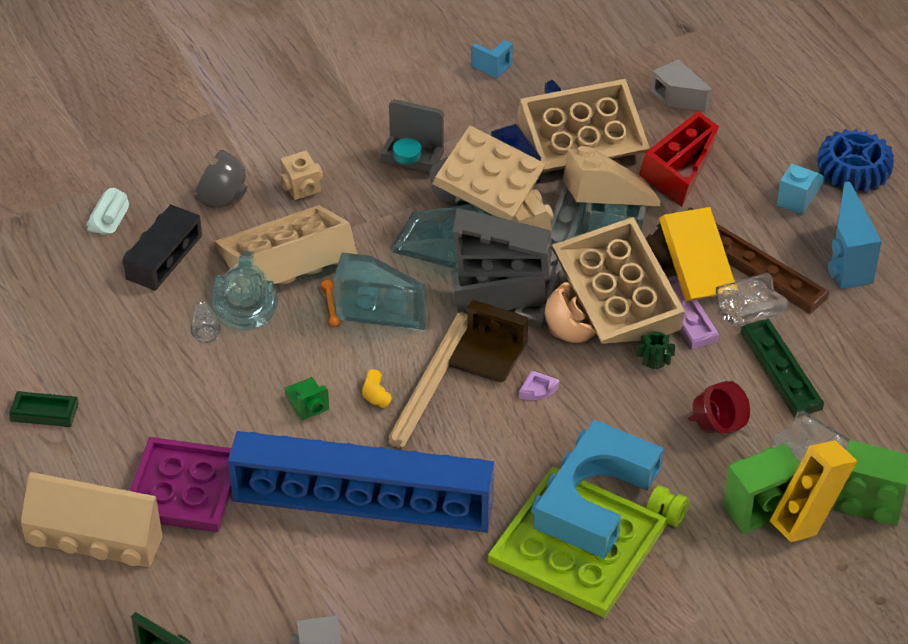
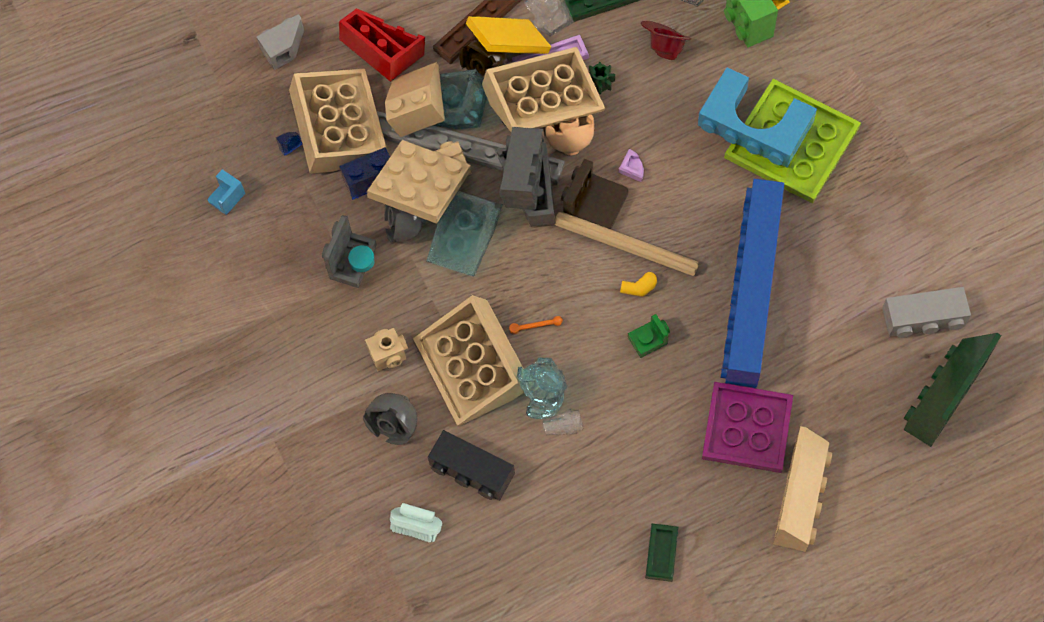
camera: 85 degrees left, 20 degrees up
clear light blue slope [334,252,426,331] -> none
lime wheel [646,485,690,527] -> none

